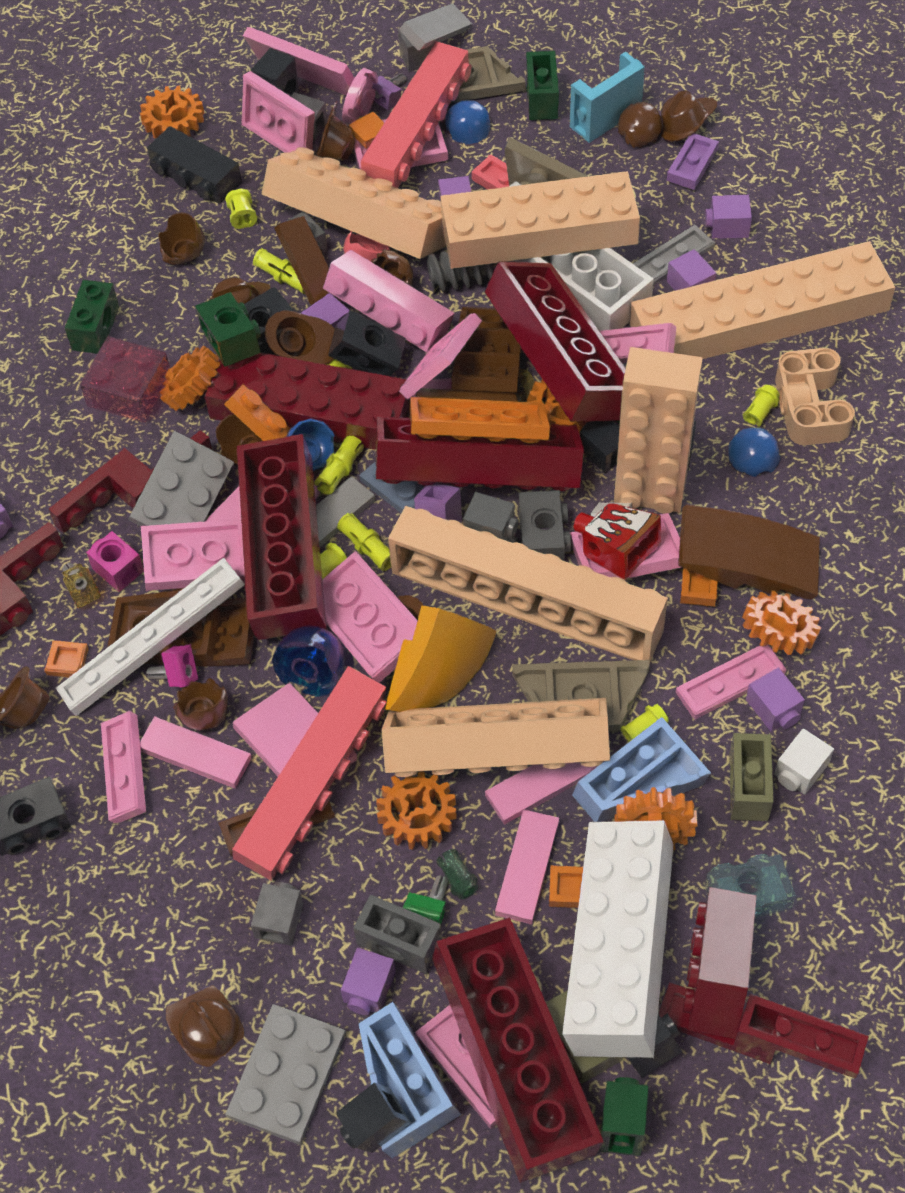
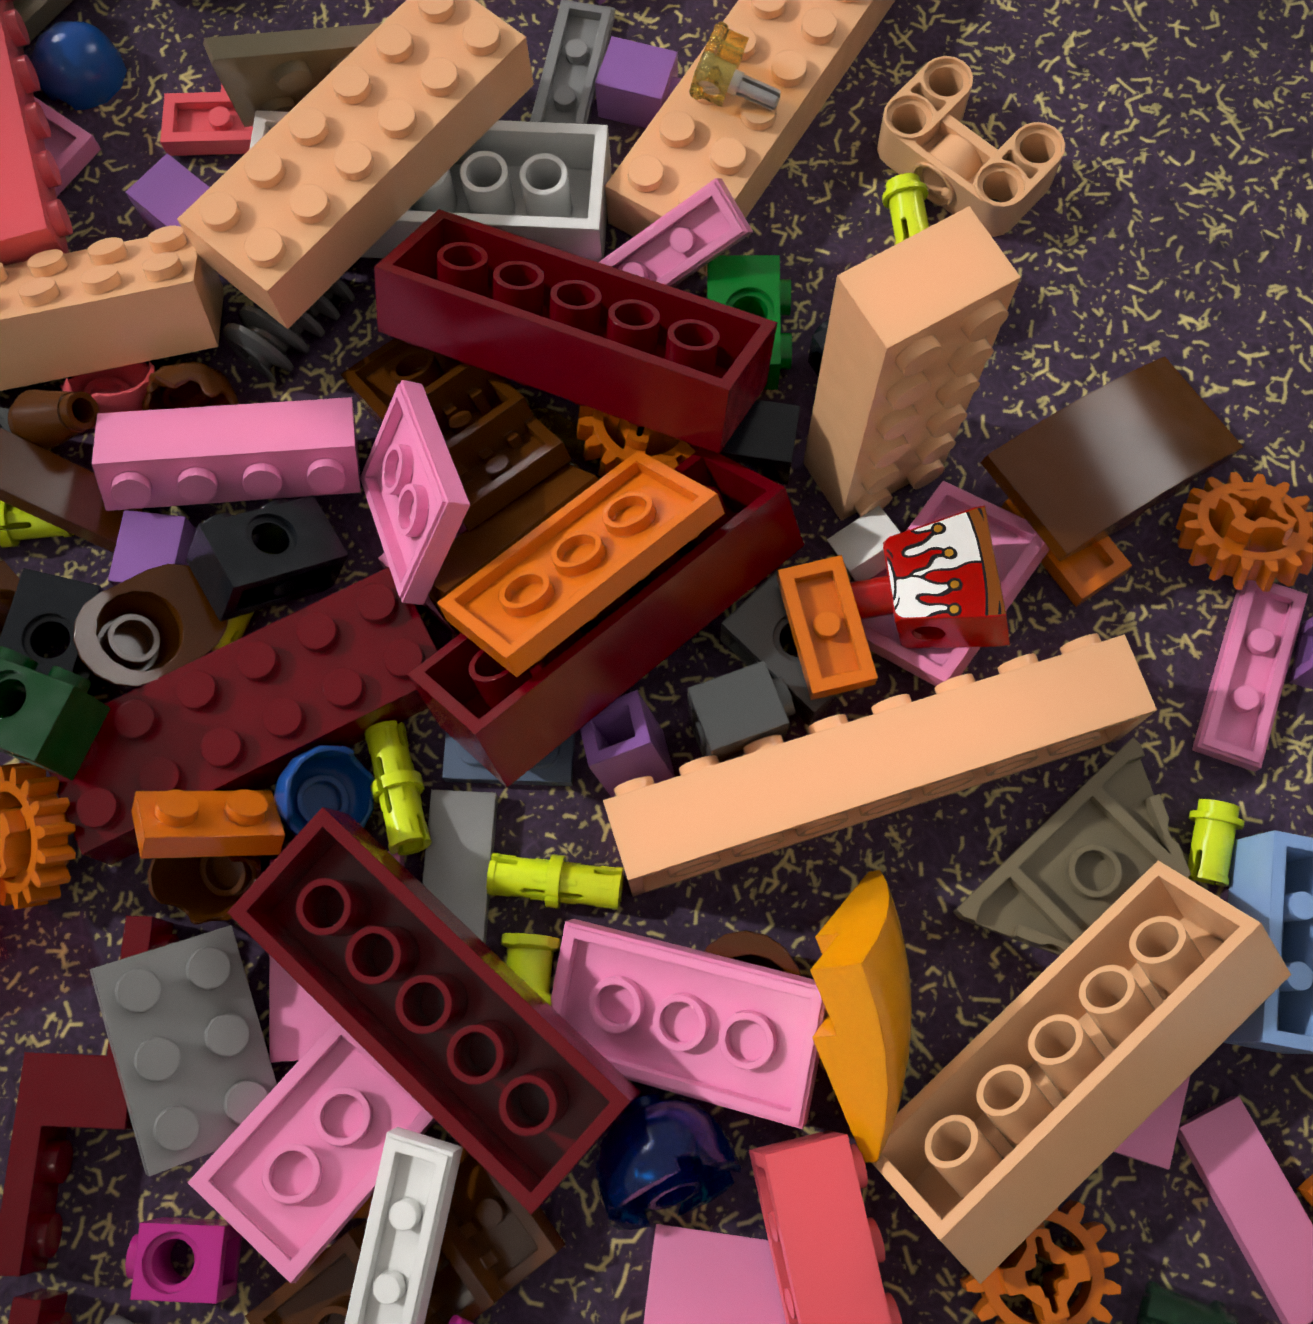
camera: 40 degrees left, 15 degrees up
none -> reddish brown cone [8,389,100,451]
none -> clear yellow piece [689,22,781,111]
none -> orange plate [777,555,878,700]

